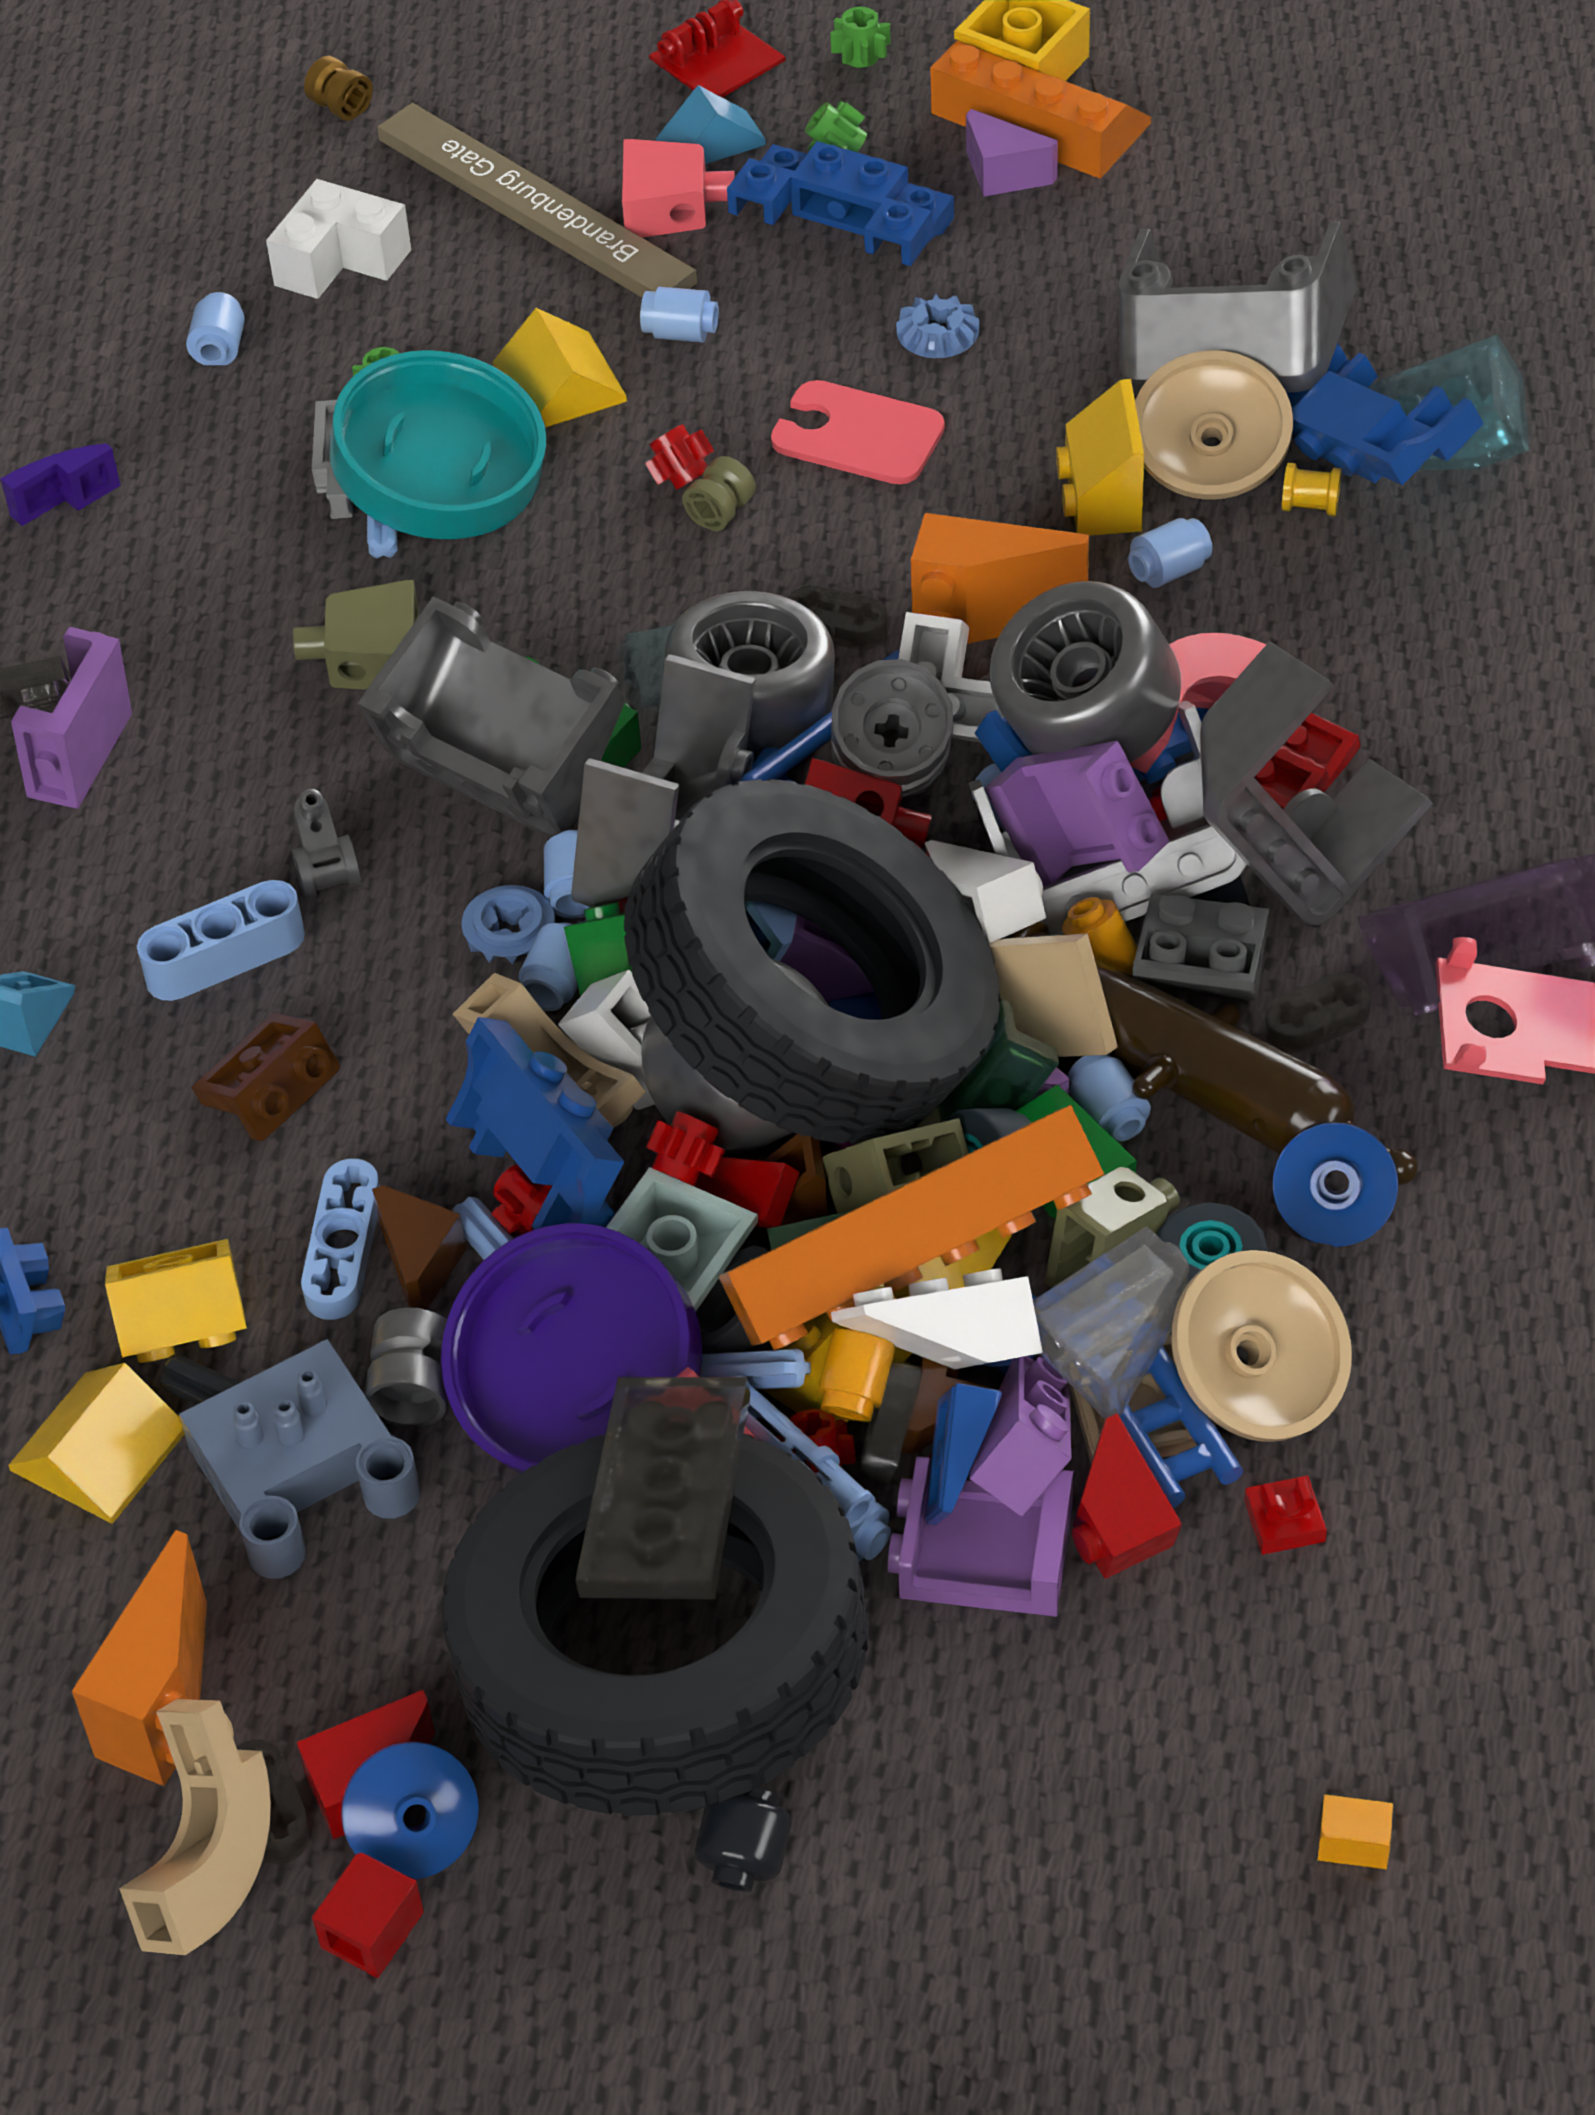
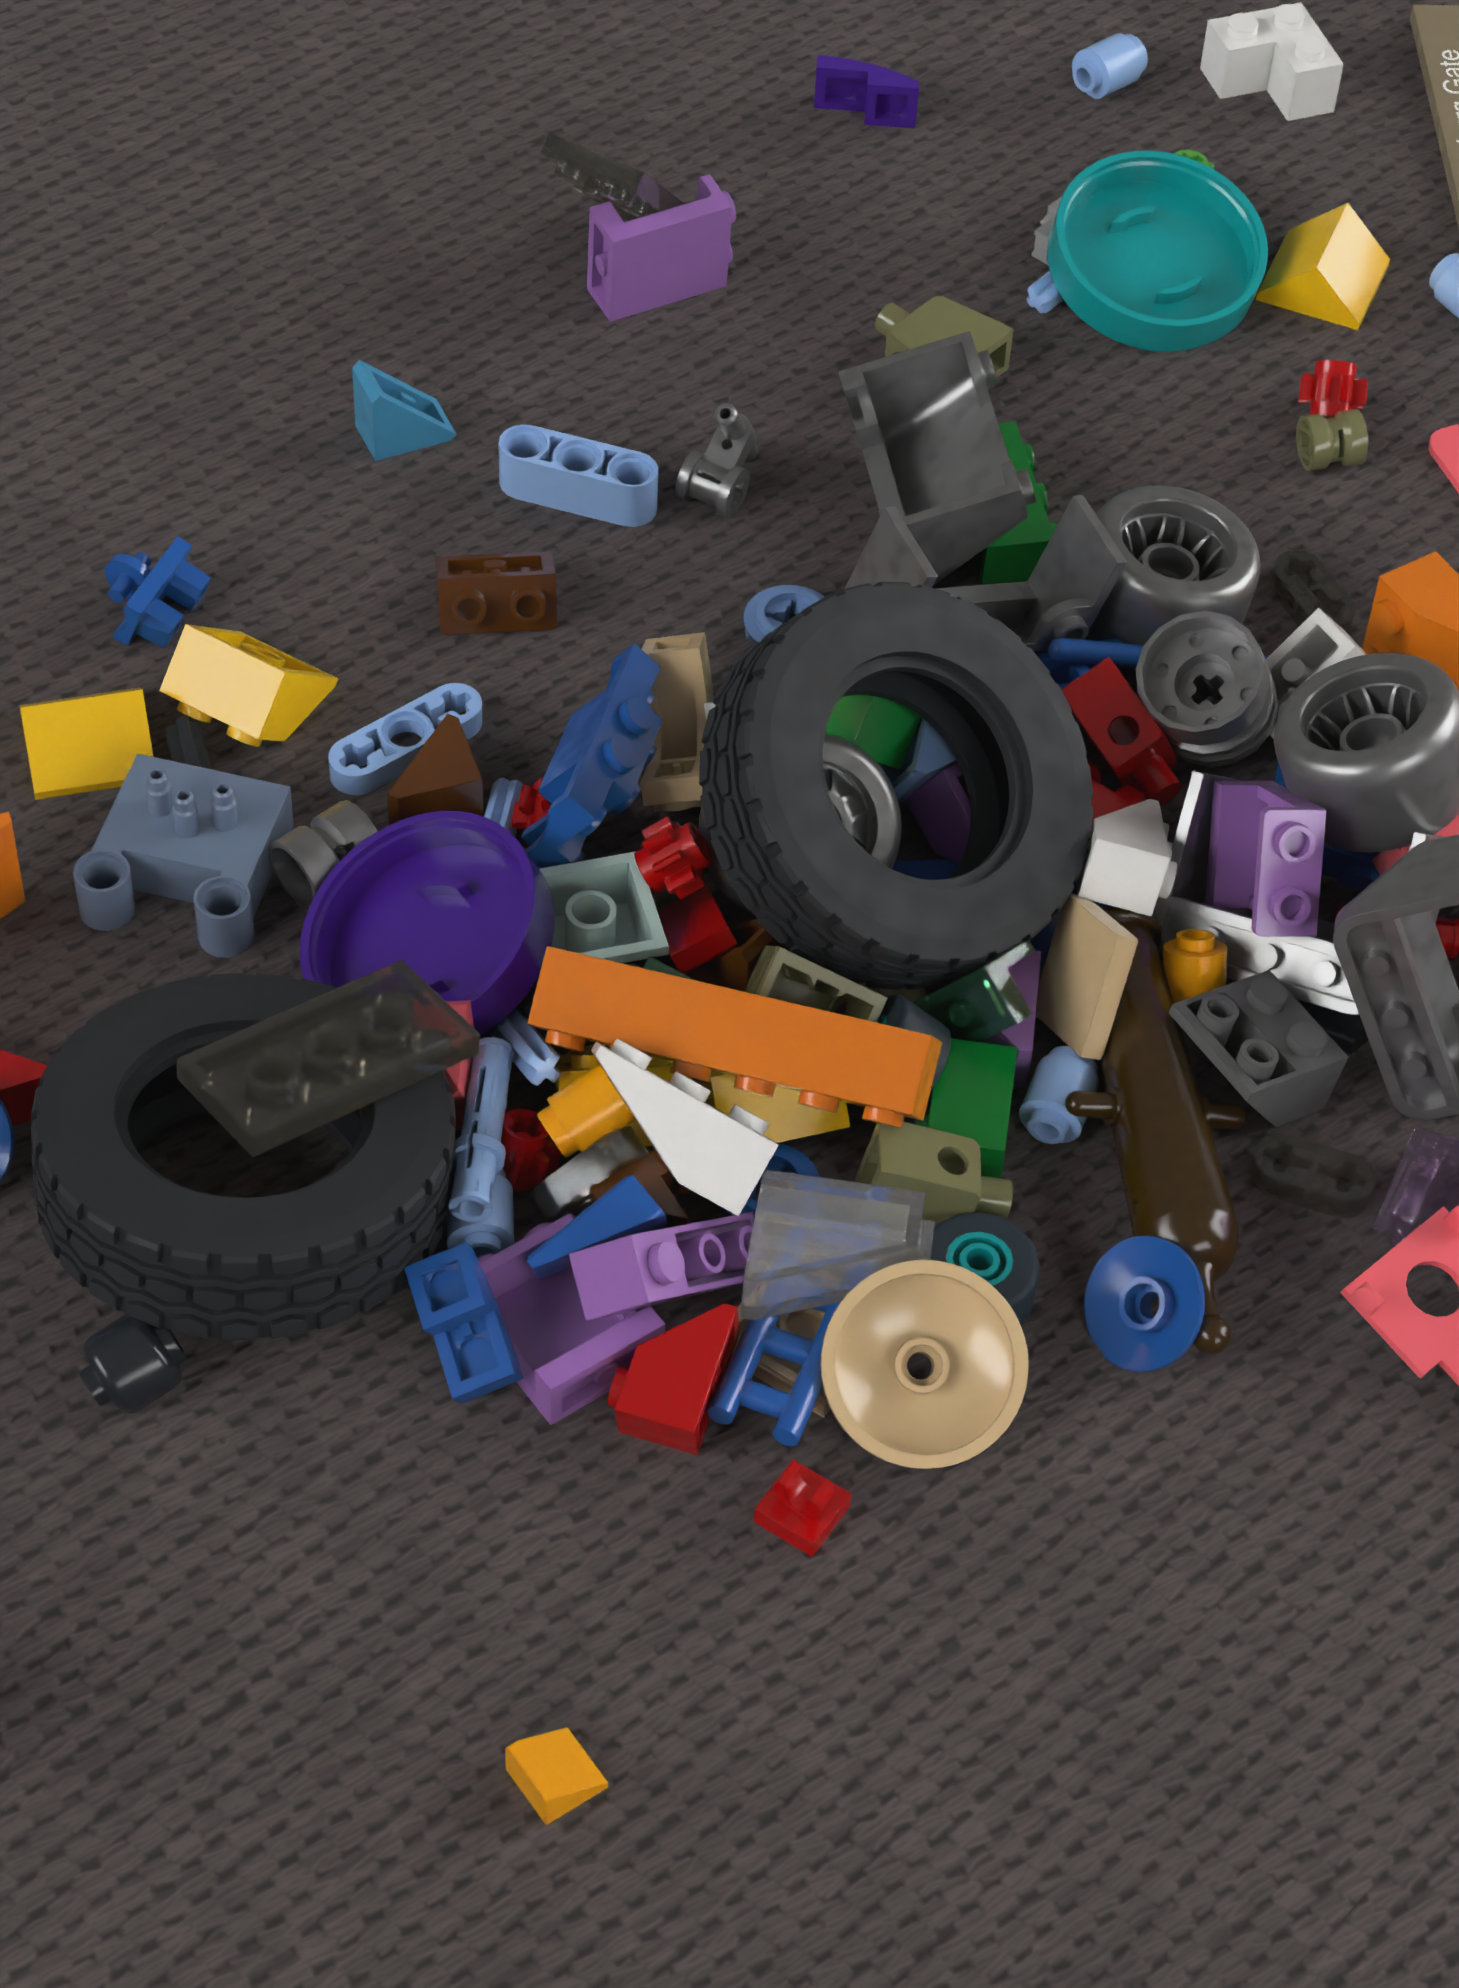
camera: 40 degrees right, 0 degrees up
none -> blue slope [404,1242,524,1403]

